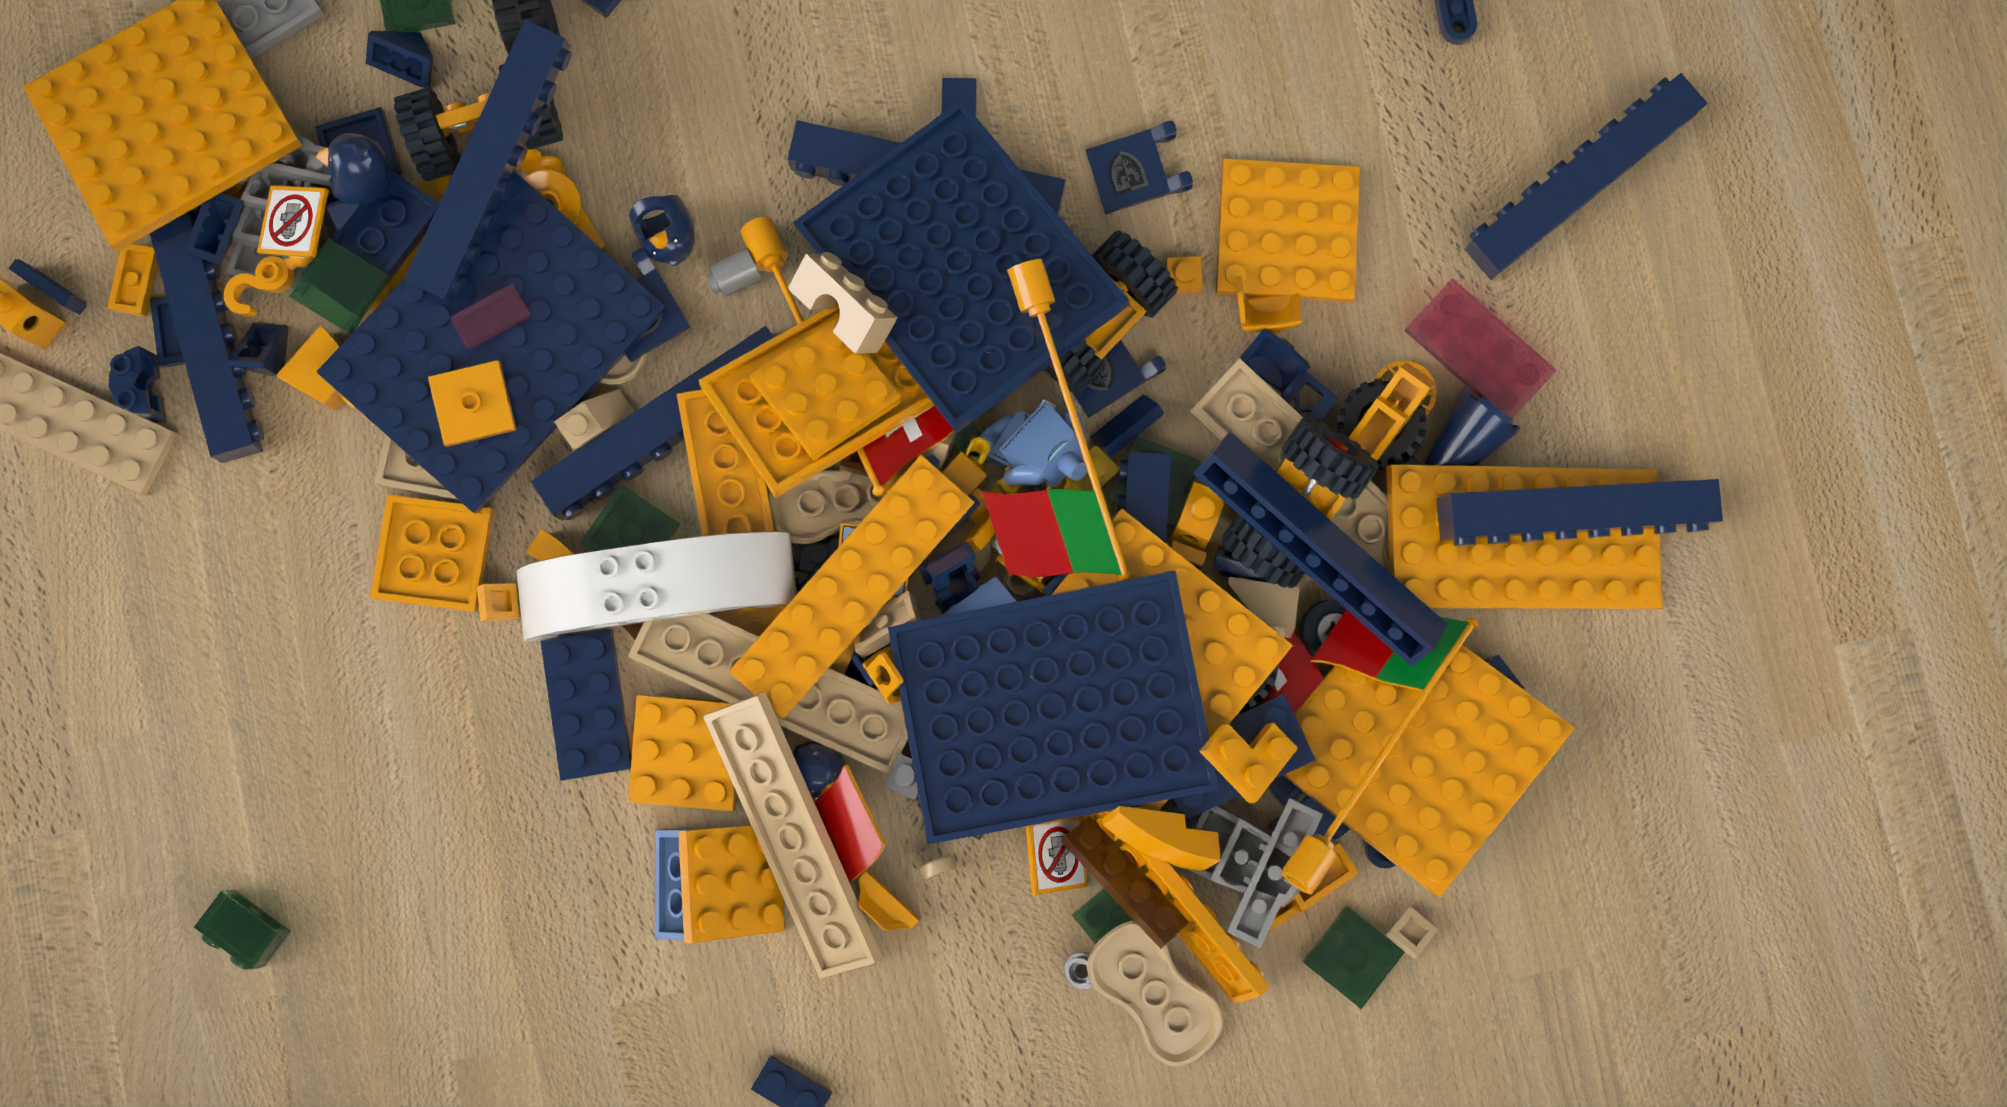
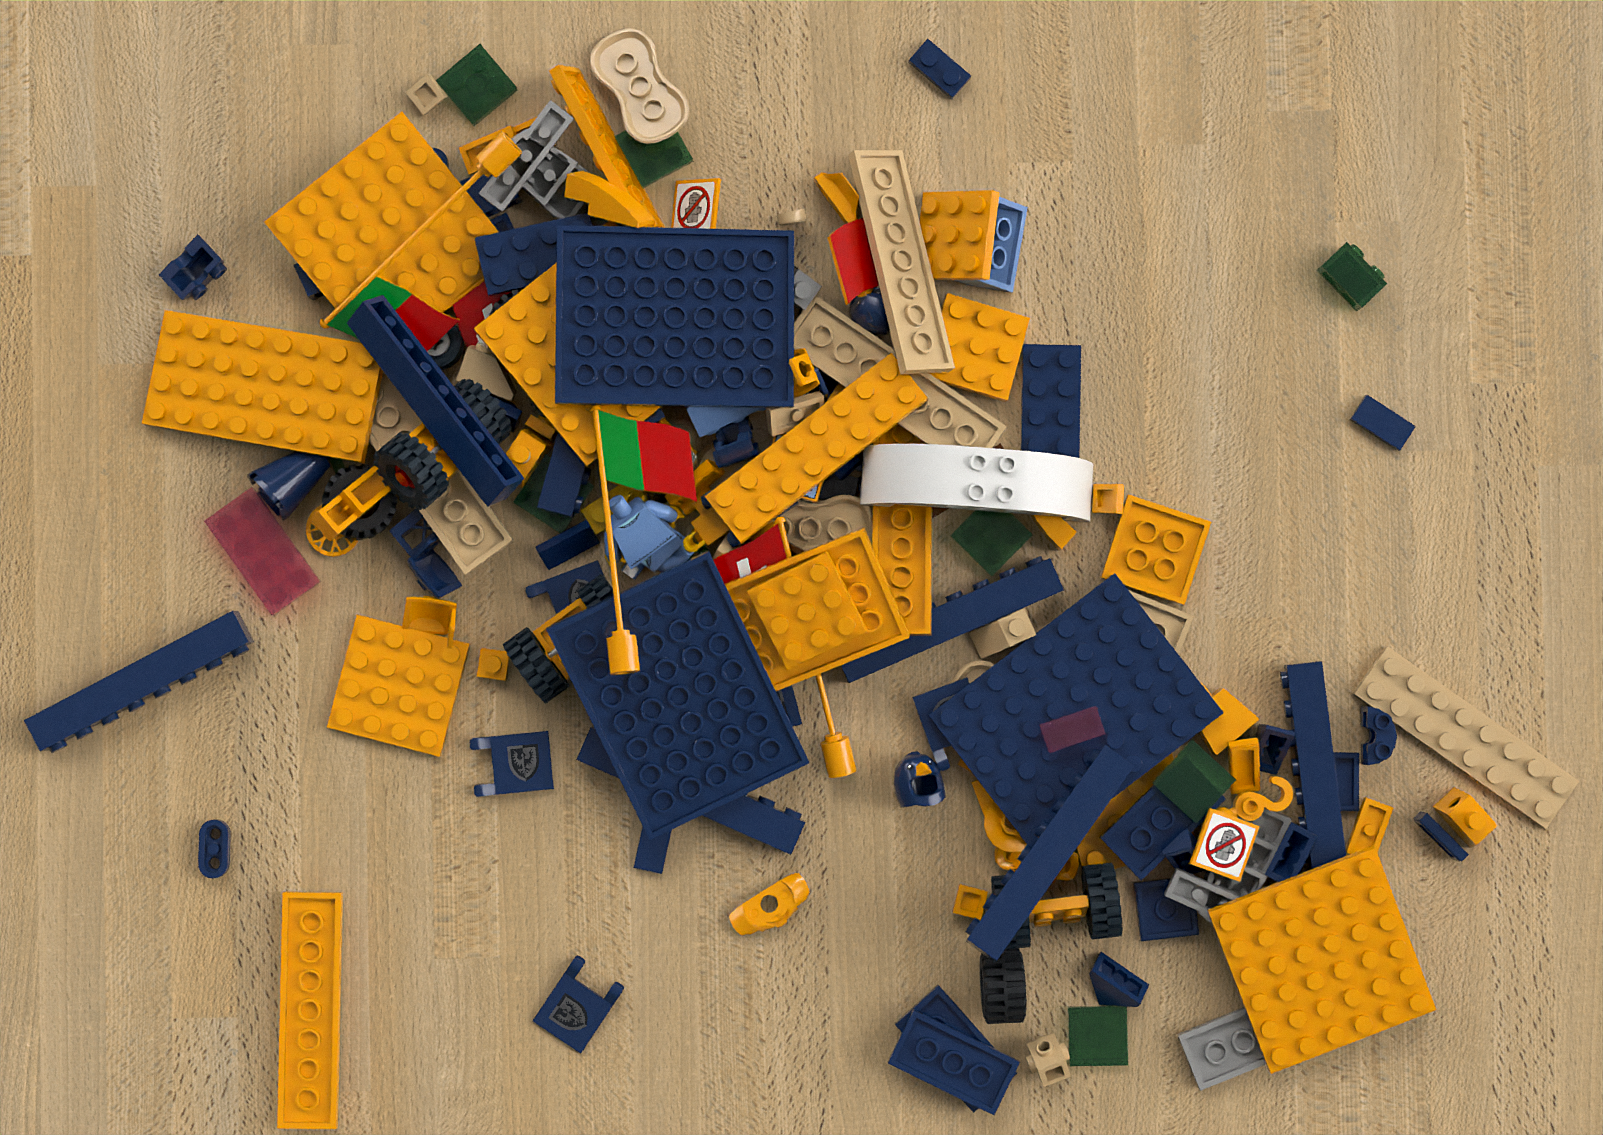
camera: 170 degrees left, 5 degrees up
dark blue piece [316,133,391,204] -> none
light orange plate [428,360,517,447] -> none
light grey brick [706,248,762,297] -> none
tan arch [788,252,898,354] -> none
reddish brown plate [1062,816,1189,949] -> none
light grey plate [1064,952,1092,989] -> none
light orange plate [1199,723,1298,803] -> none
dark blue brick [1436,479,1723,546] -> none
none -> dark blue cylinder [158,234,227,300]
none -> light orange piece [729,873,810,936]
none -> light orange plate [952,883,988,920]
none -> light orange tile [1228,738,1260,795]
none -> dark blue tile [1349,395,1416,451]

